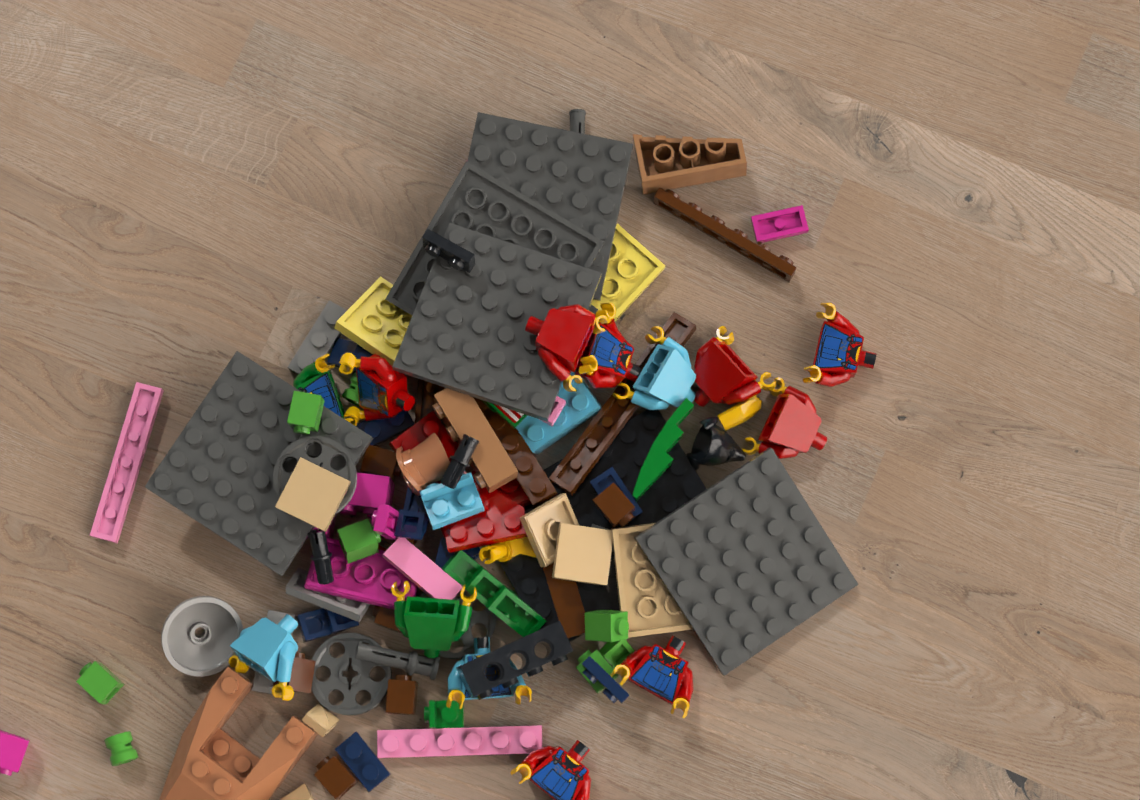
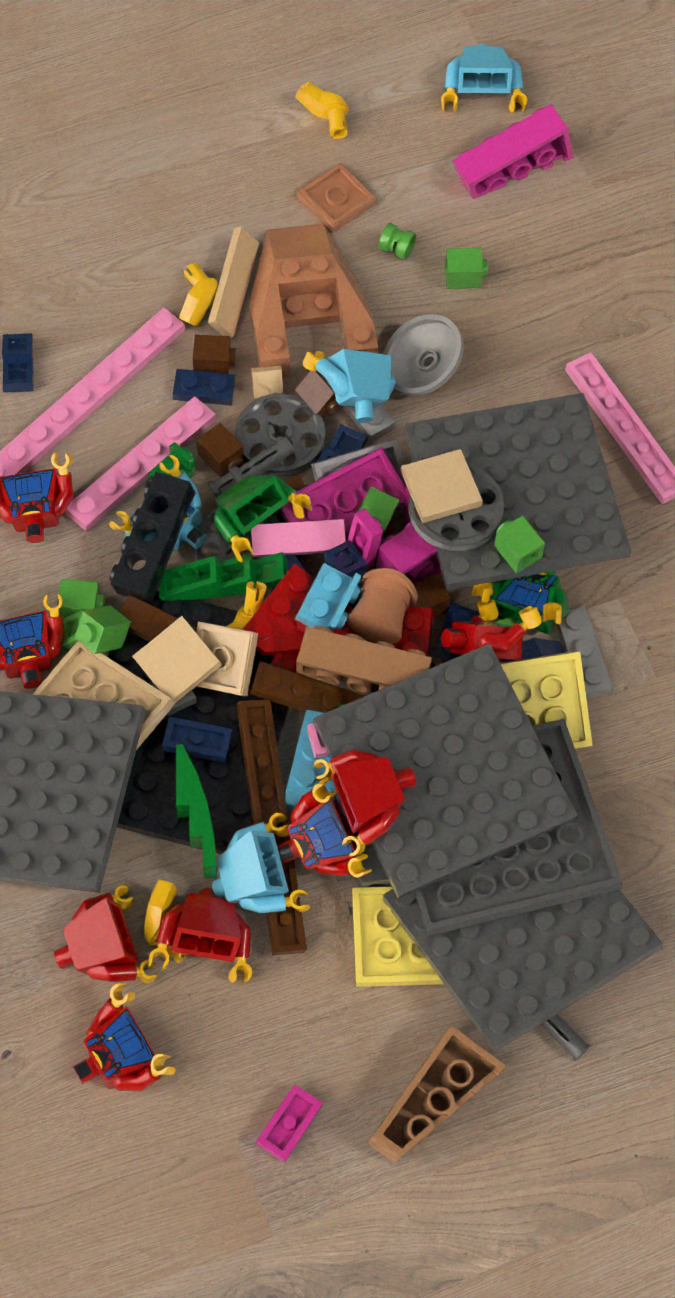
camera: 125 degrees right, 15 degrees down
black axle [308,529,334,584] -> none
black plate [422,229,475,273] -> none
black axle [441,434,479,489] -> none
dark blue plate [582,656,630,704] -> none
reddish brown brick [593,482,635,528] -> none
reddish brown plate [654,188,797,282] -> none
black hat [687,417,746,470] -> none

